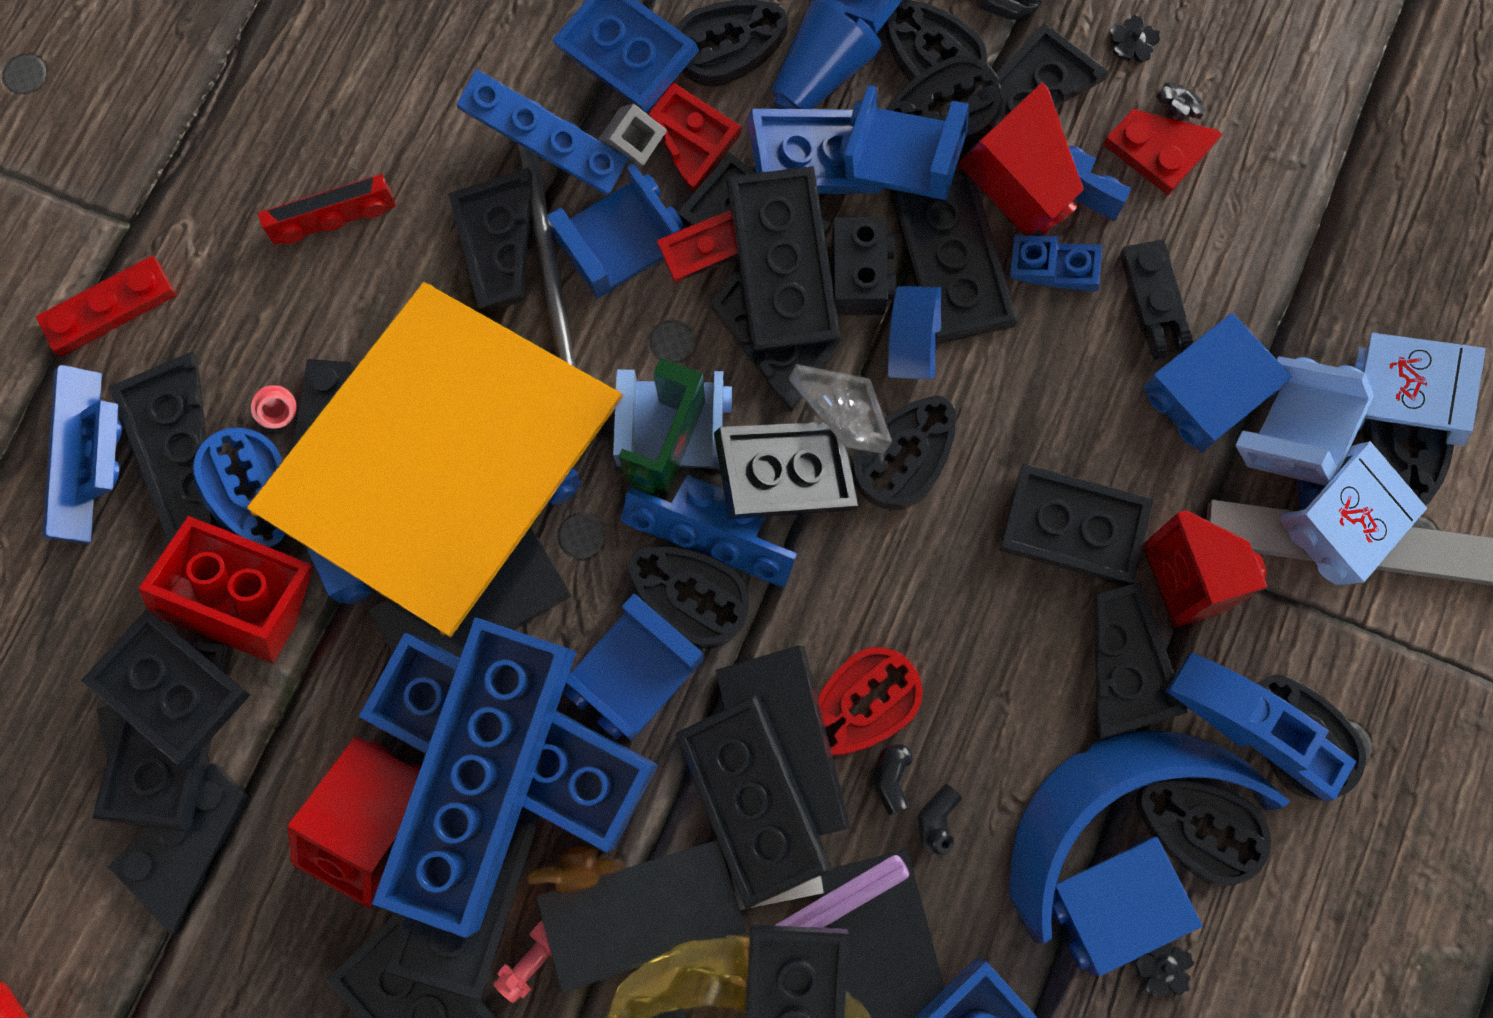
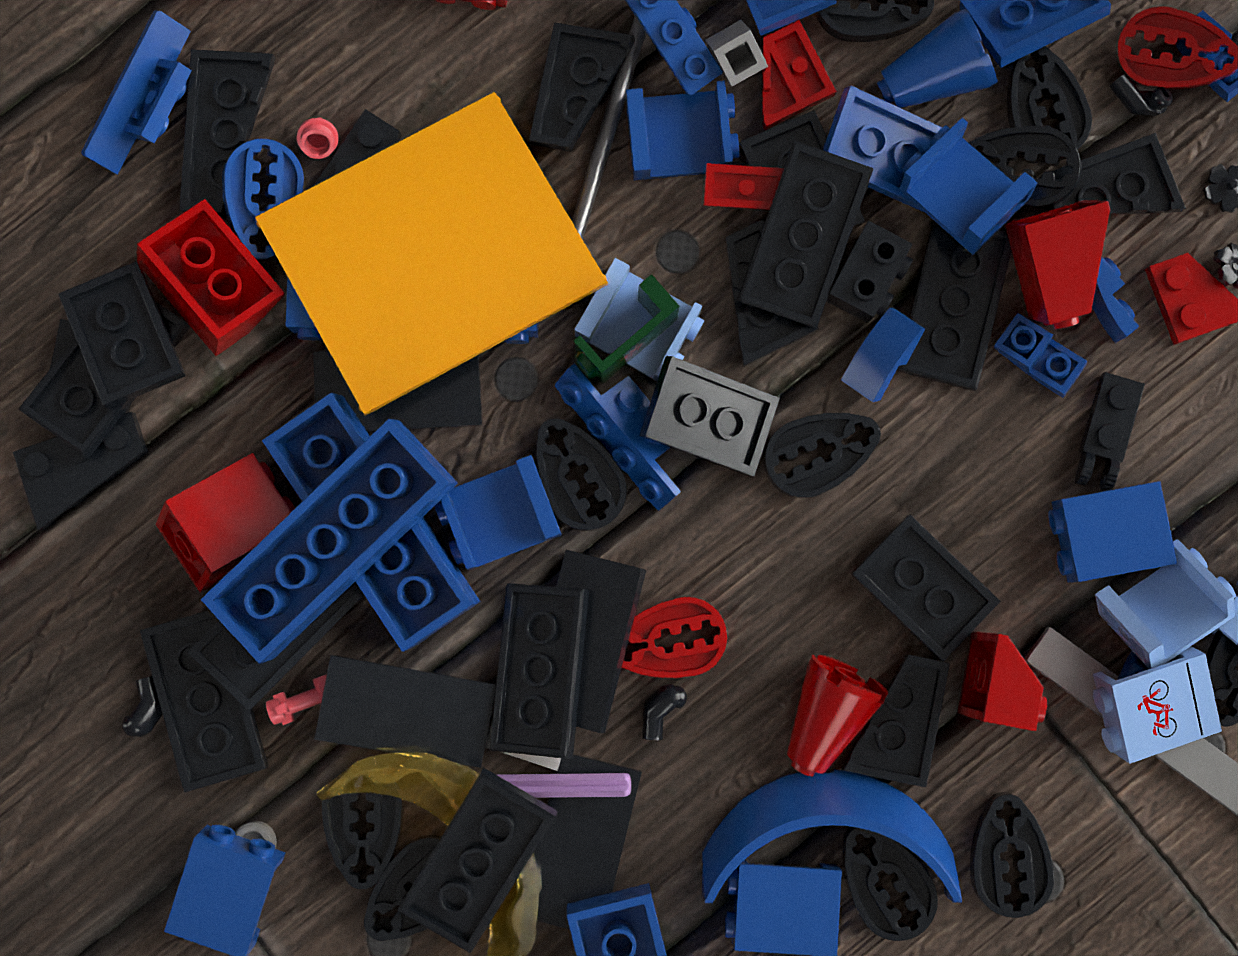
camera: 25 degrees right, 10 degrees up
clear orange plate [527,846,624,893] -> none
clear wing [789,364,892,454] -> none
black arm [918,783,962,856] -> none
blue slope [1166,653,1356,801] -> none
none -> red cone [787,654,888,777]

